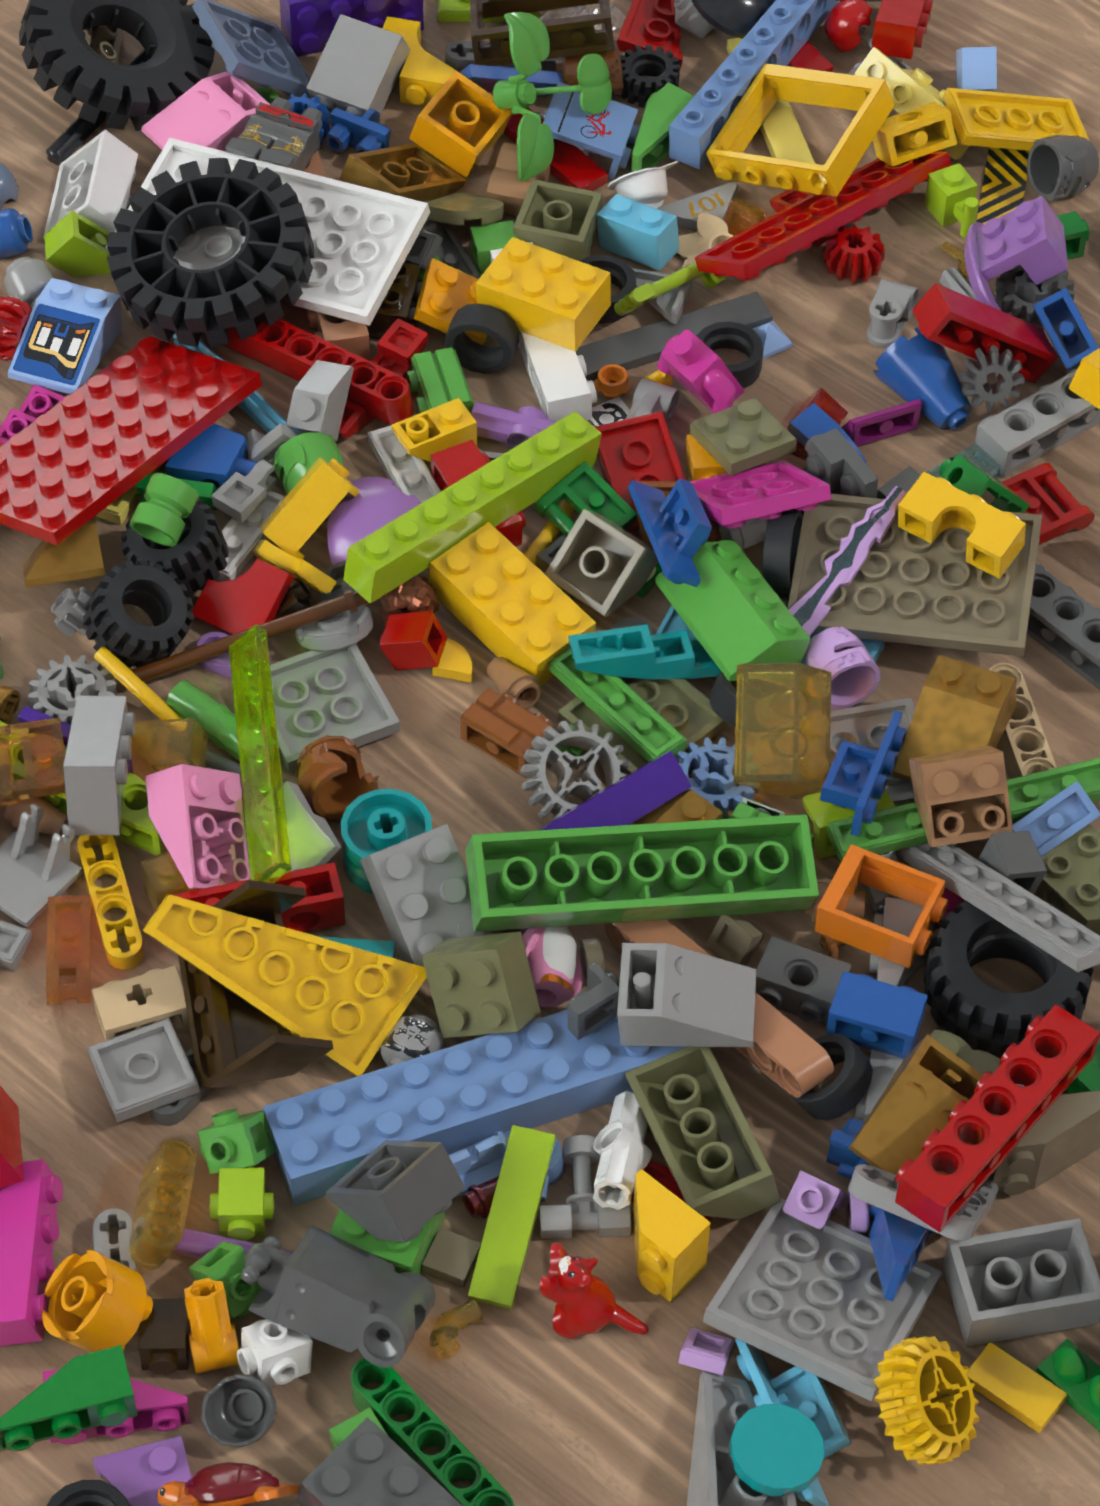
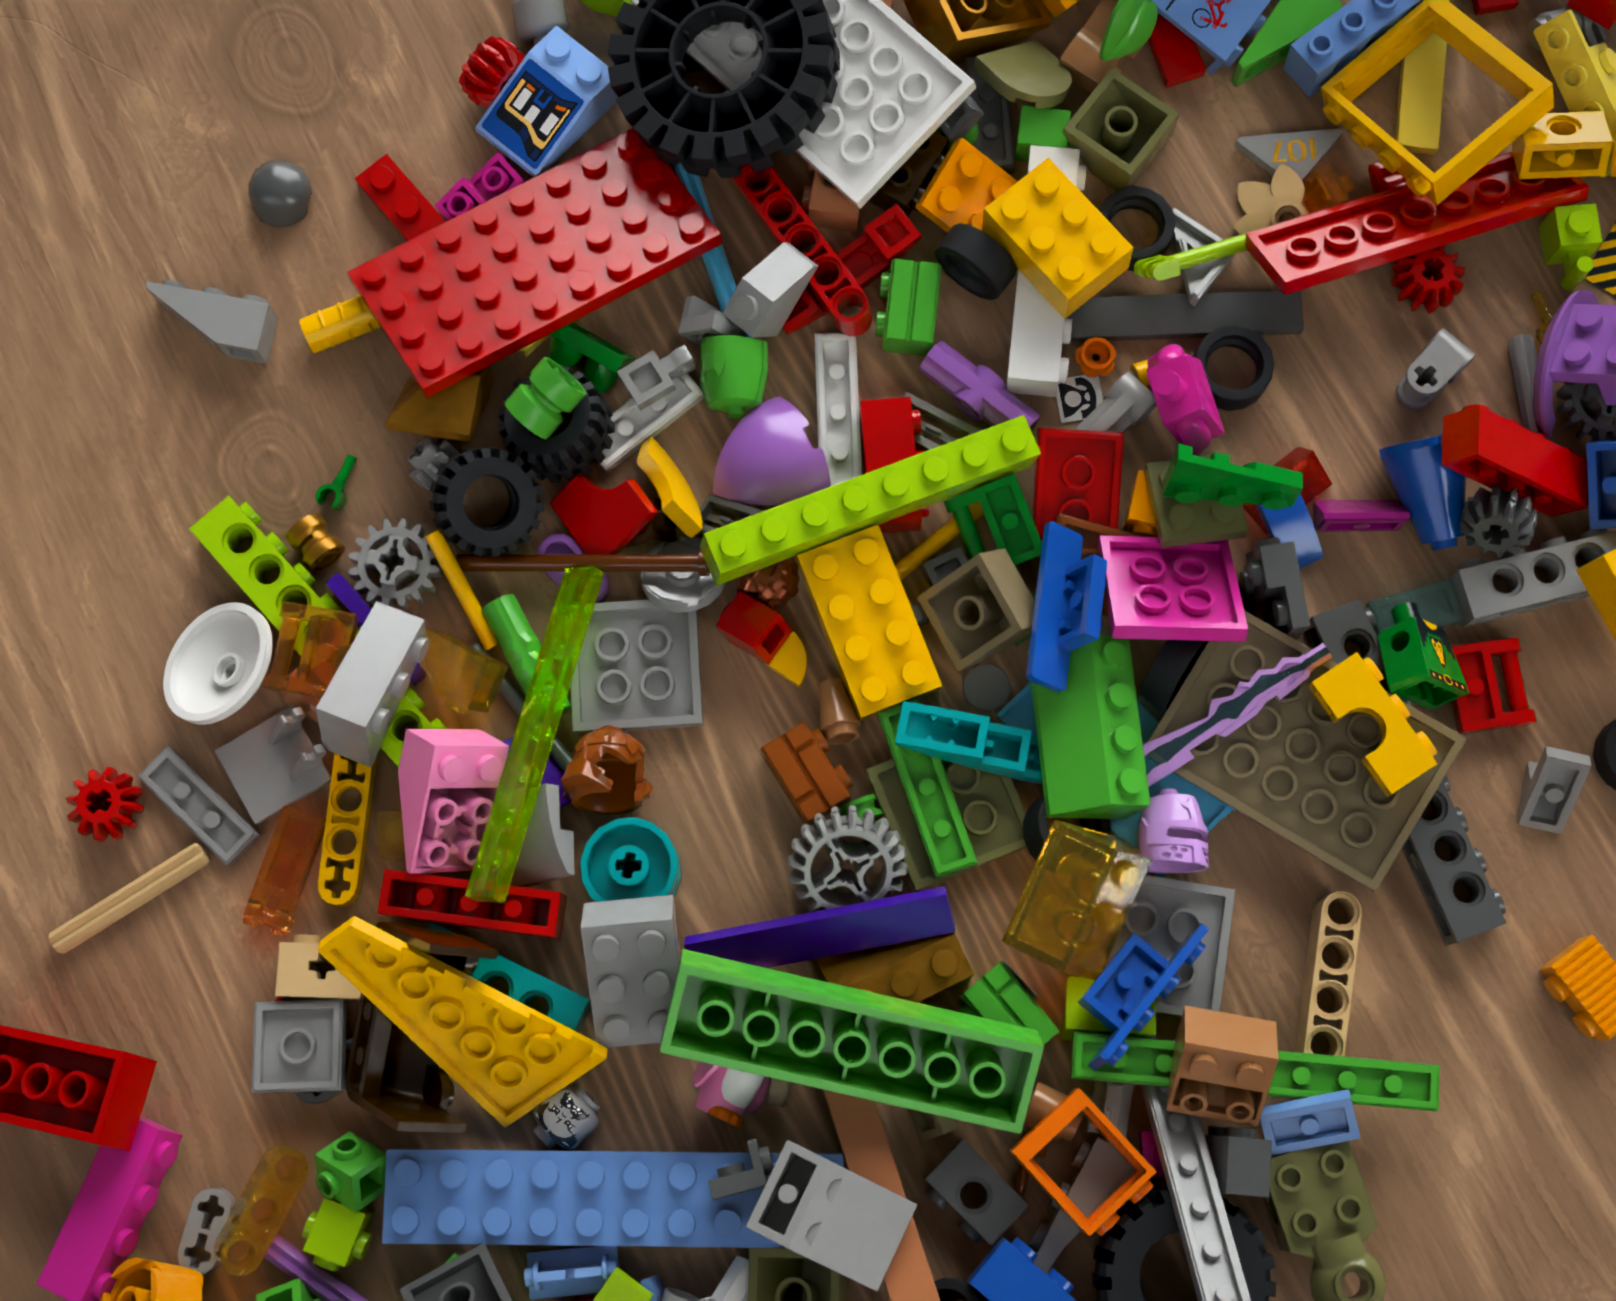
camera: 25 degrees right, 25 degrees up
blue torso [165,423,258,490] -> none
yellow brick [260,456,360,559] -> none
yellow slope [391,398,477,462] -> none
olive brick [422,932,541,1038] -> none
medium azure brick [596,194,679,271] -> none
white piece [607,161,679,209] -> none
medium blue gear [677,737,760,819] -> none
light blue slope [753,320,793,360] -> none
pearl gold slope [893,655,1016,782] -> none
none -> green wing [1162,443,1303,510]

